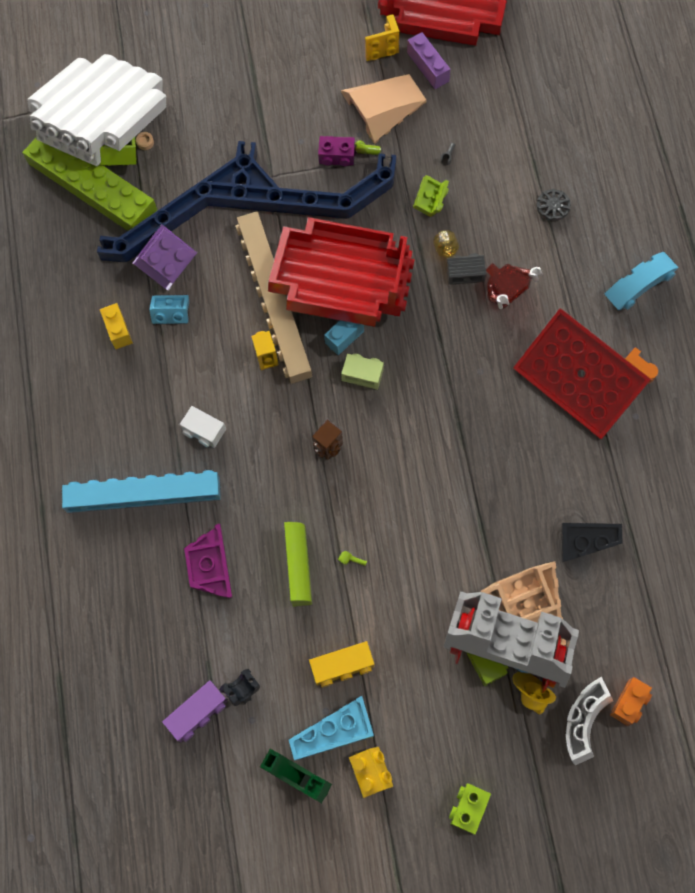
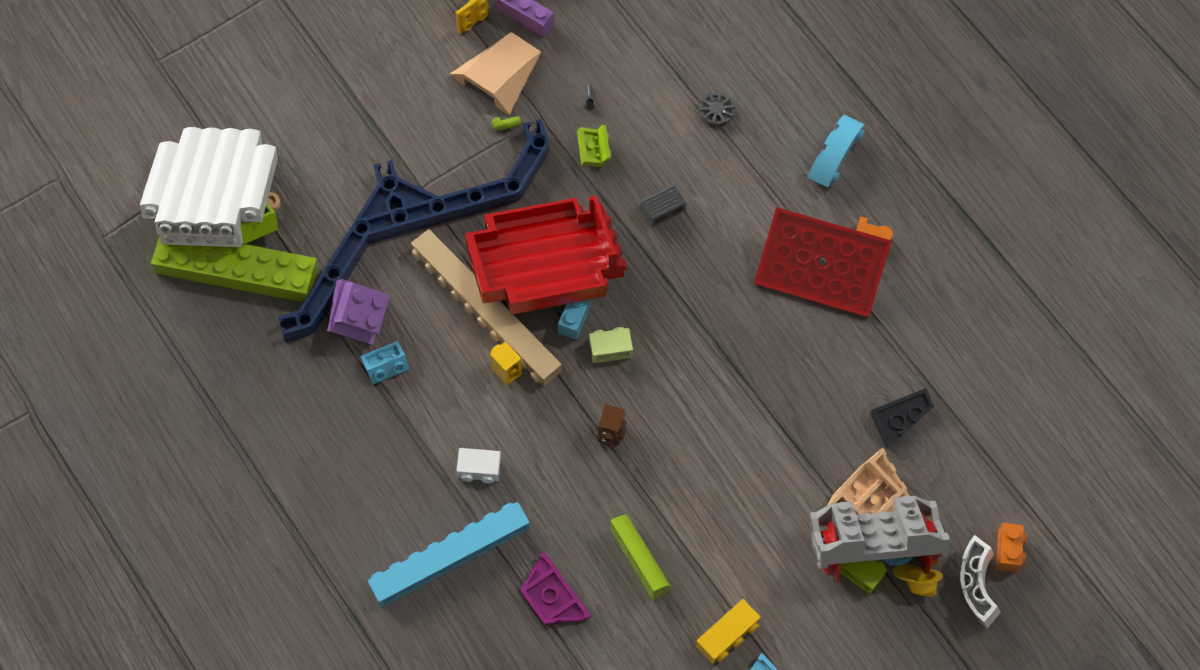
camera: 30 degrees left, 5 degrees down
yellow brick [100,303,133,349] -> none
magenta brick [318,136,355,166] -> none
lime hand [338,551,367,566] -> none
clear yellow head [433,230,459,258] -> none
clear red torso [486,263,543,309] -> none

